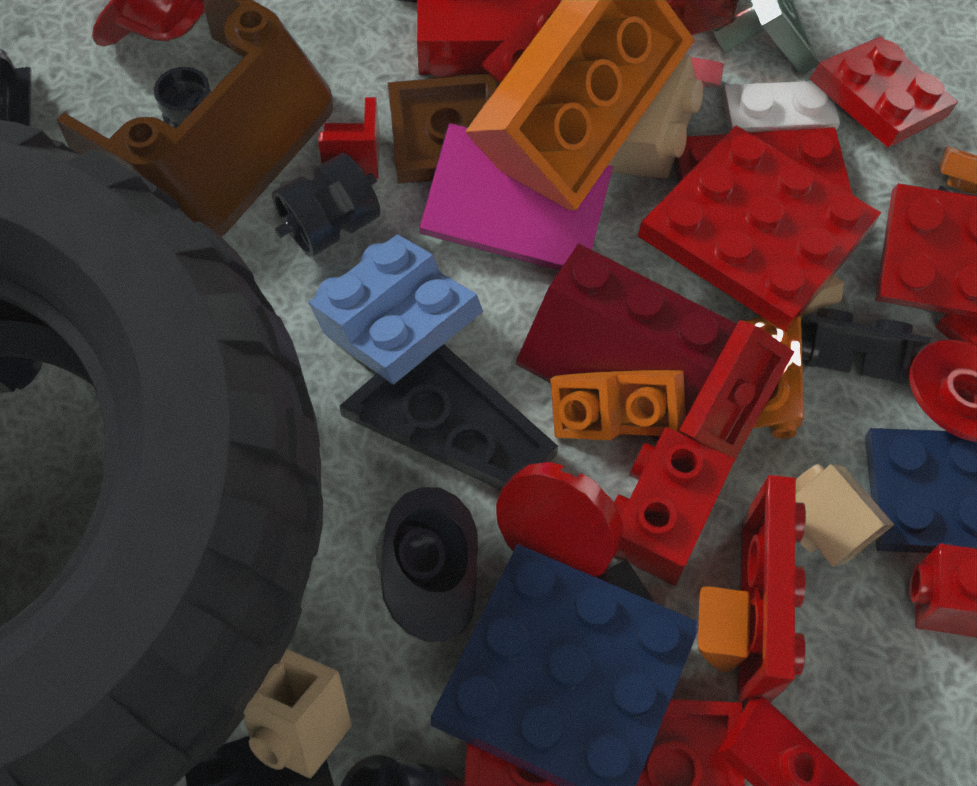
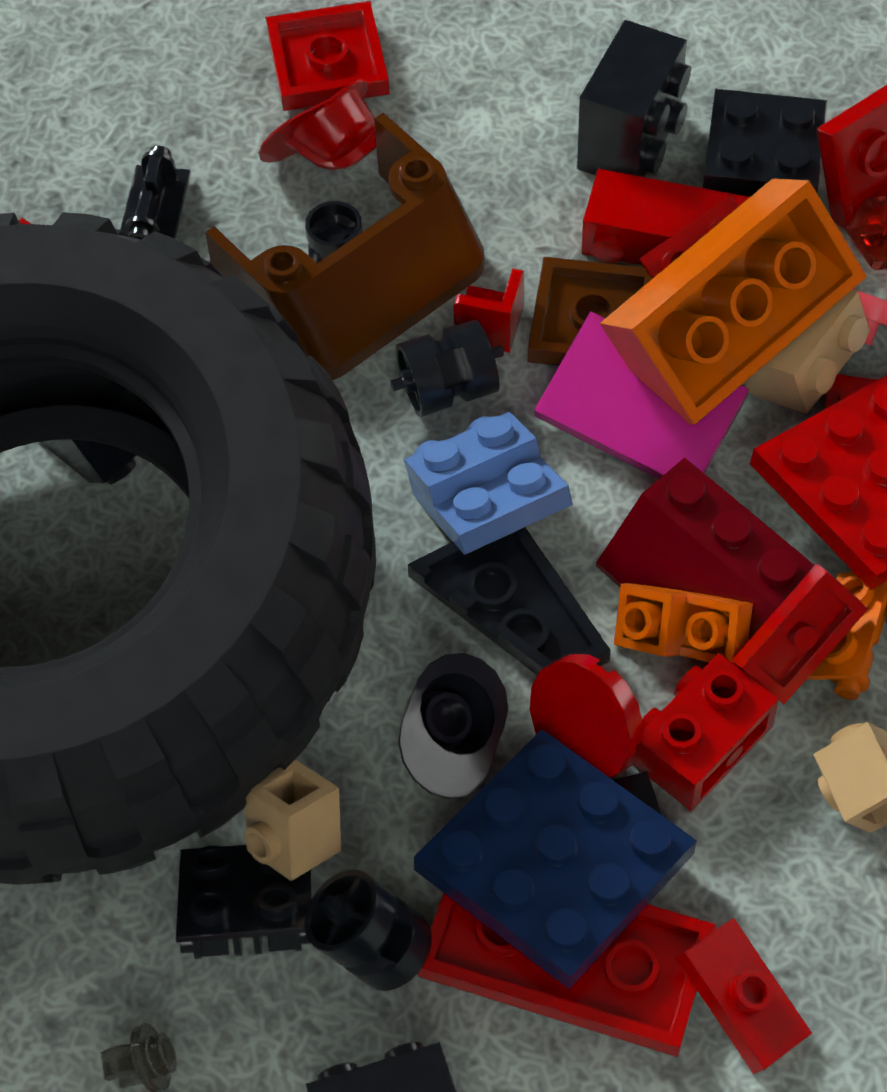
camera: 20 degrees right, 5 degrees down
orange slope [698,586,751,673] -> none
red plate [737,475,806,708] -> none

